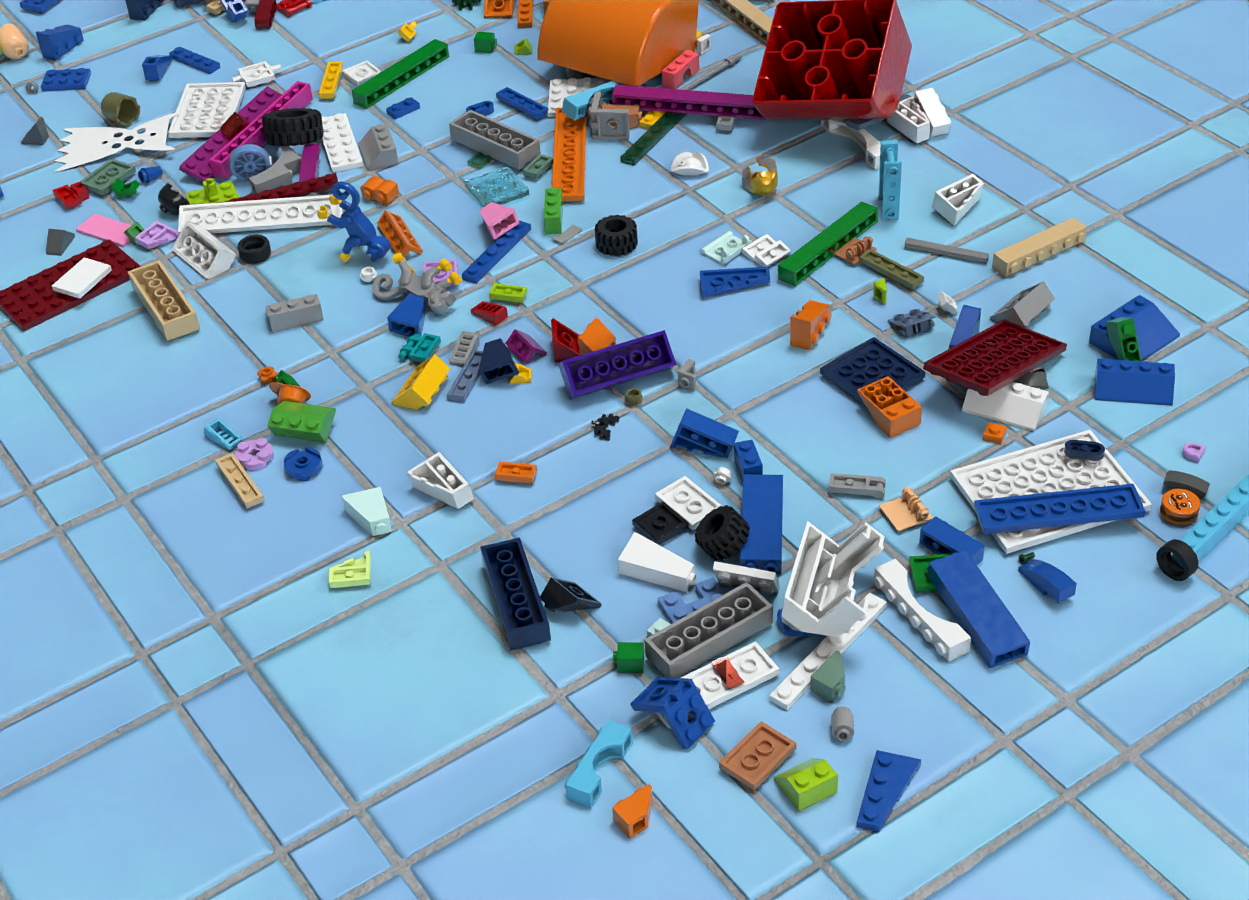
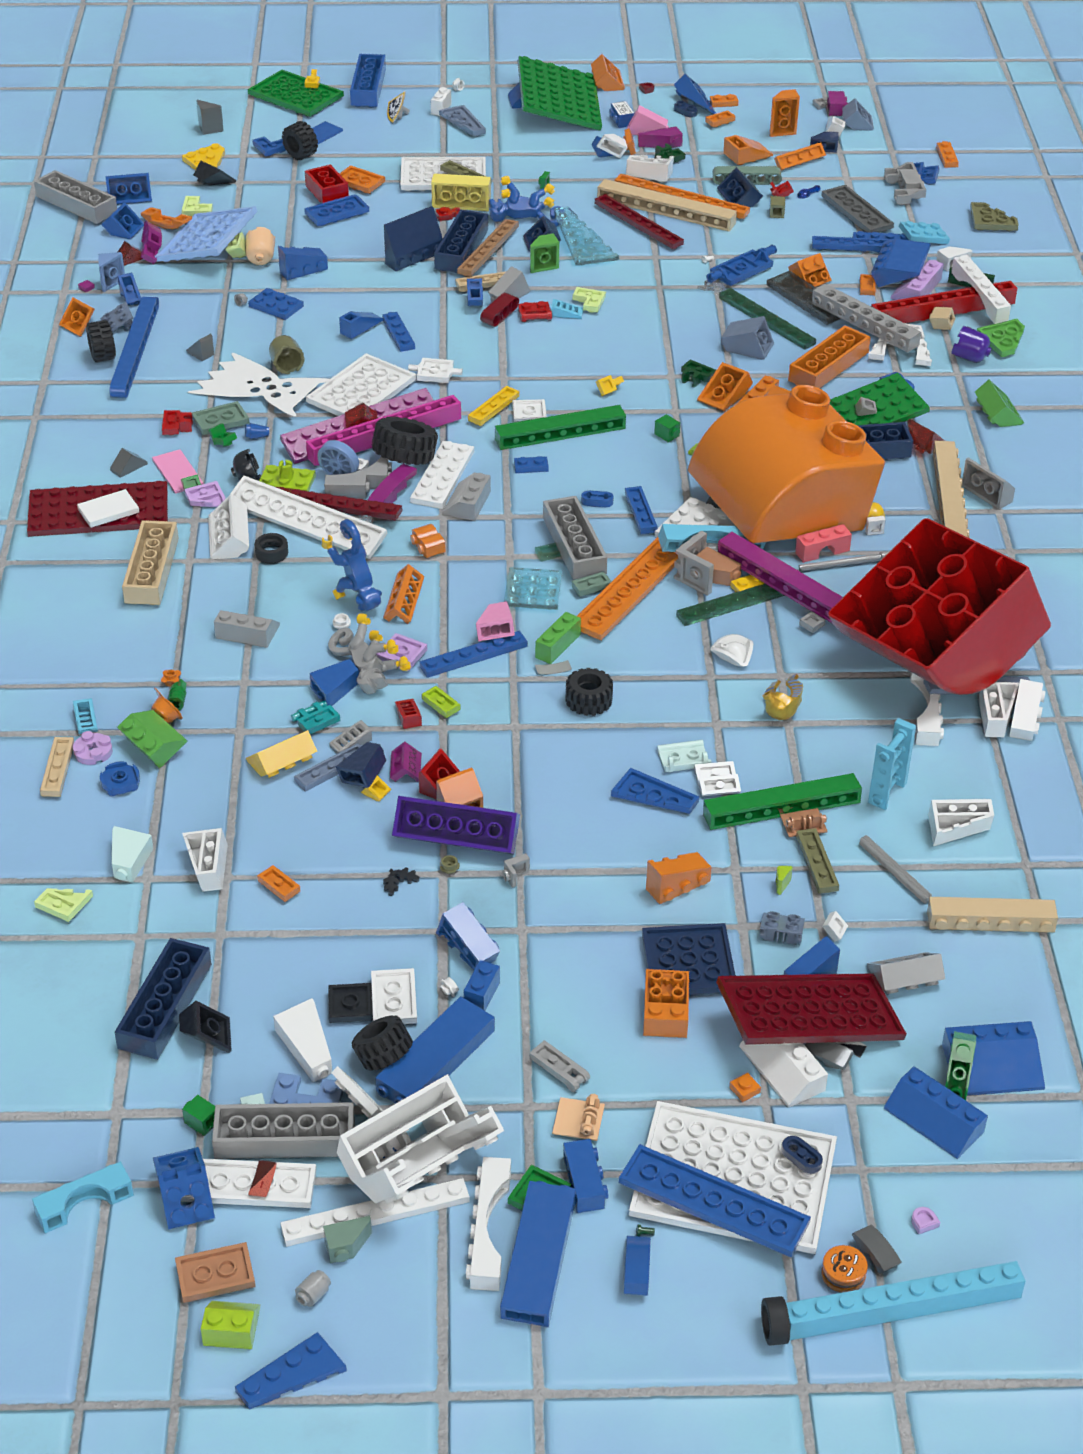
camera: 30 degrees right, 0 degrees up
orange slope [612,784,653,839] -> none

